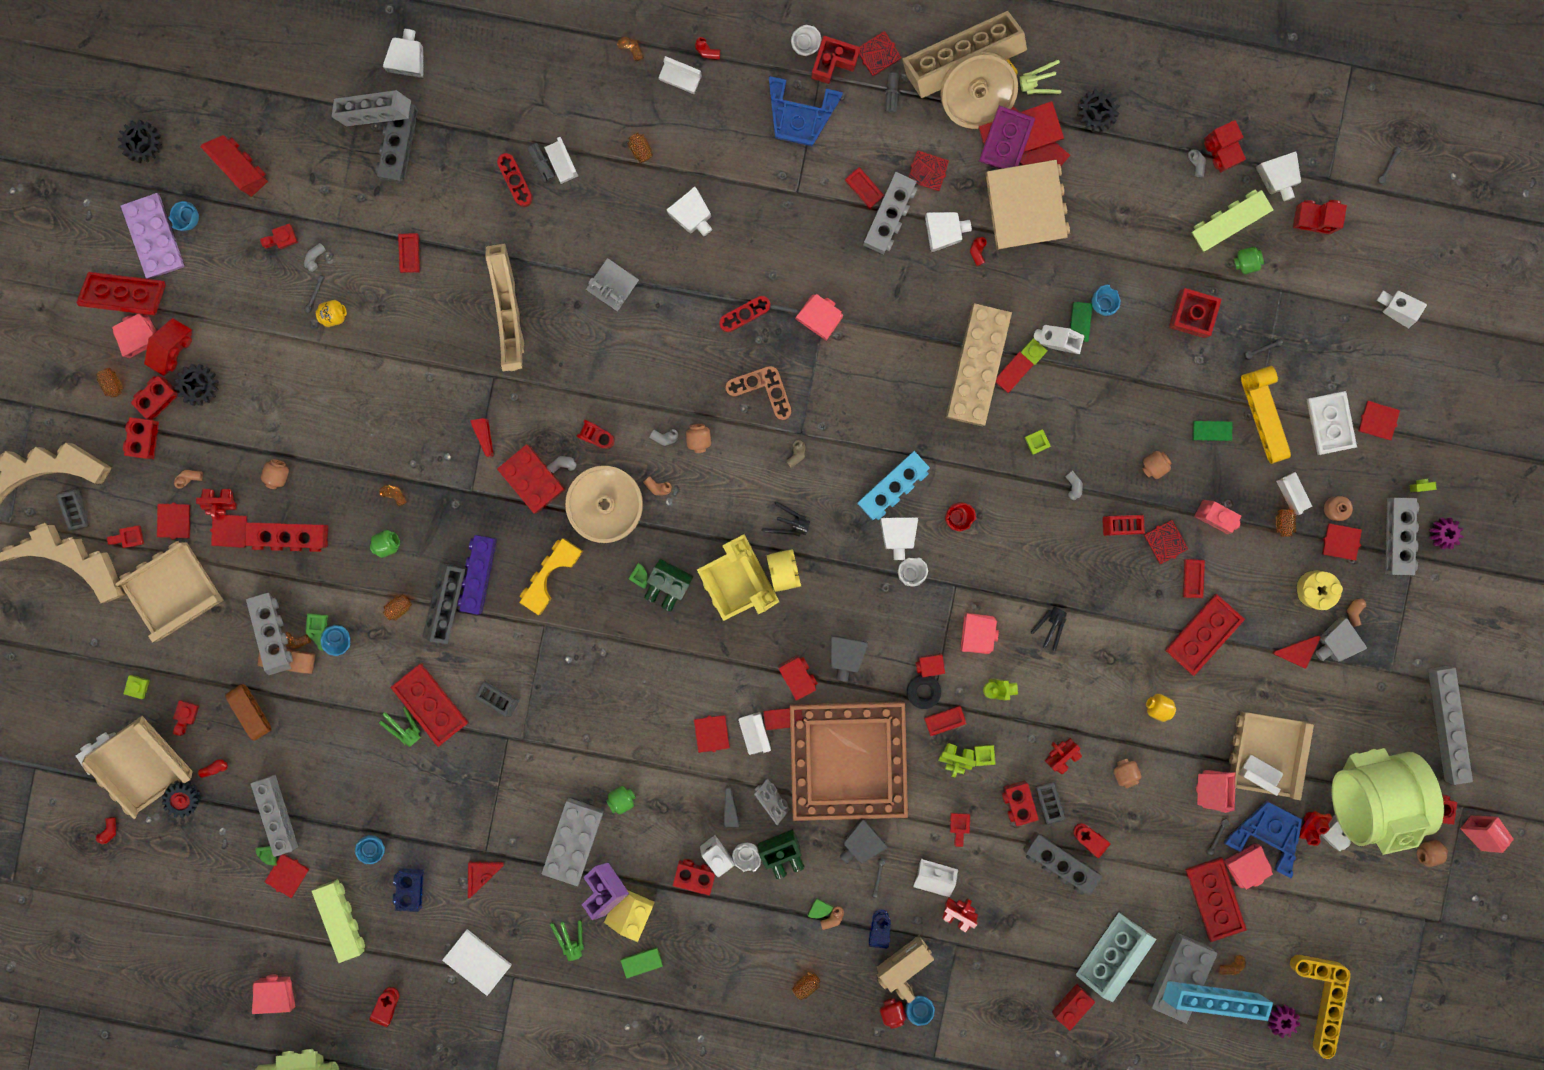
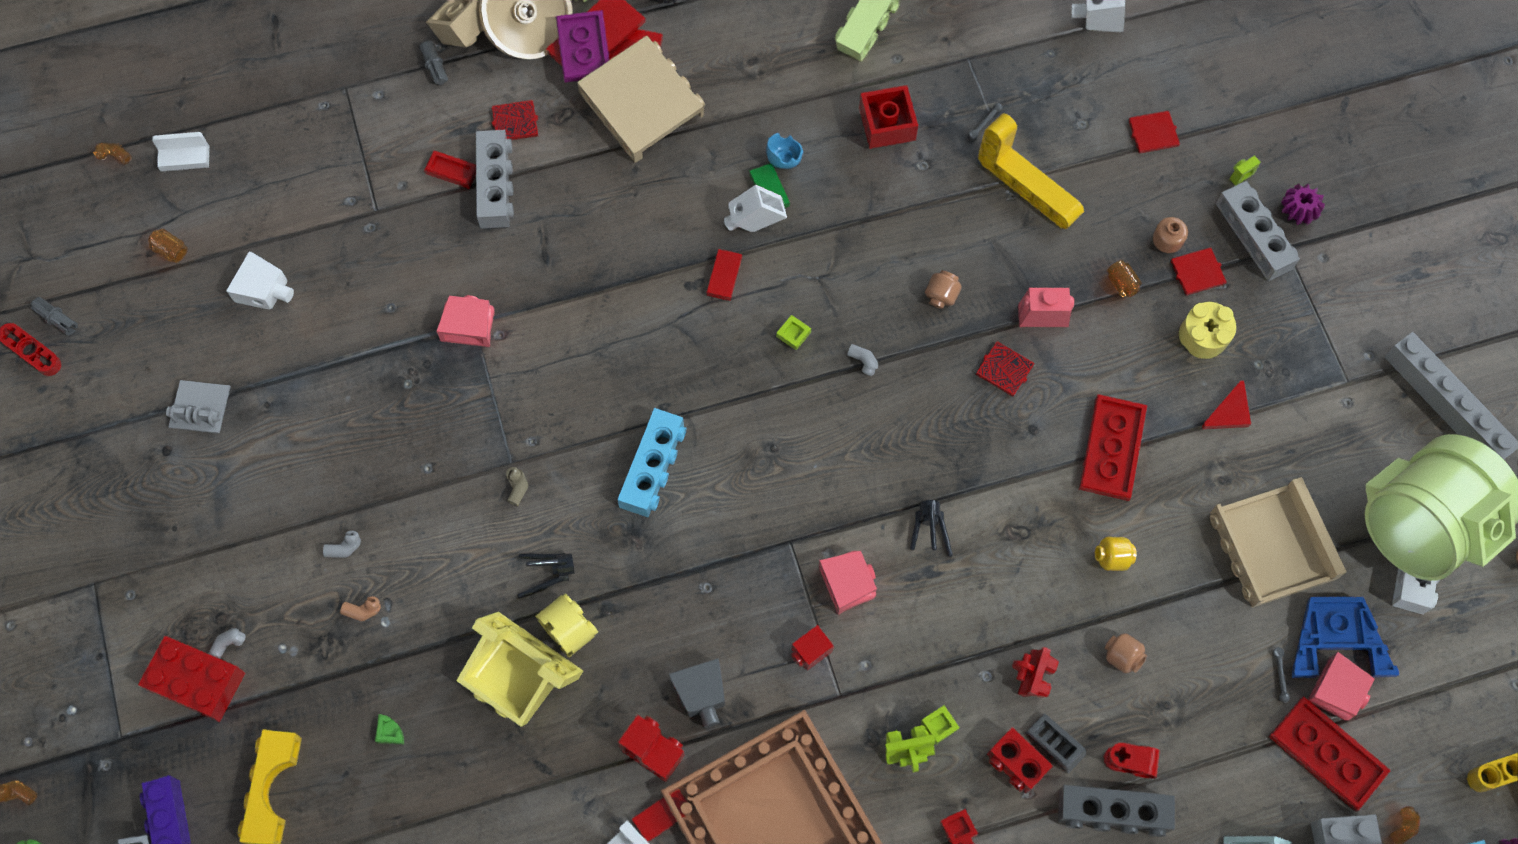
camera: 30 degrees left, 20 degrees down
red slope [470,418,494,457] -> none
tan arch [485,244,524,371] -> none
white panel [544,137,578,184] -> none
tan dish [565,466,643,543] -> none
red piece [576,419,615,449] -> none
dark green brick [644,559,694,611] -> none
nougat head [685,424,712,453] -> none
red arm [695,37,720,60] -> none
red beam [719,296,770,332] -> none
nougat beam [726,366,791,420] -> none
blue wing [769,76,843,147] -> none
white hair [791,25,822,56] -> none
red brick [811,36,861,84] -> none
red piece [859,31,901,76] -> none
white torso [880,518,918,560] -> none
white hair [898,557,928,586] -> none
black tyre [907,675,941,709] -> none
red tile [924,705,967,736] -> none
white torso [925,212,972,252] -> none
tan brick [945,304,1012,427] -> none
red hair [945,502,976,532] -> none
red arm [970,237,987,266] -> none
lime hips [983,678,1018,700] -> none
lime plate [1021,338,1048,365] -> none
red slope [1103,515,1145,536] -> none
red tile [1183,559,1205,598] -> none
green tile [1192,421,1233,441] -> none
coral torso [1196,770,1236,813] -> none
bright green head [1234,247,1264,274] -> none
white panel [1238,755,1283,796] -> none
white panel [1276,472,1312,515] -> none
red hips [1299,811,1332,846] -> none
white tile [1307,391,1357,455] -> none
light grey torso [1316,617,1367,661] -> none
nougat arm [1347,599,1366,627] -> none

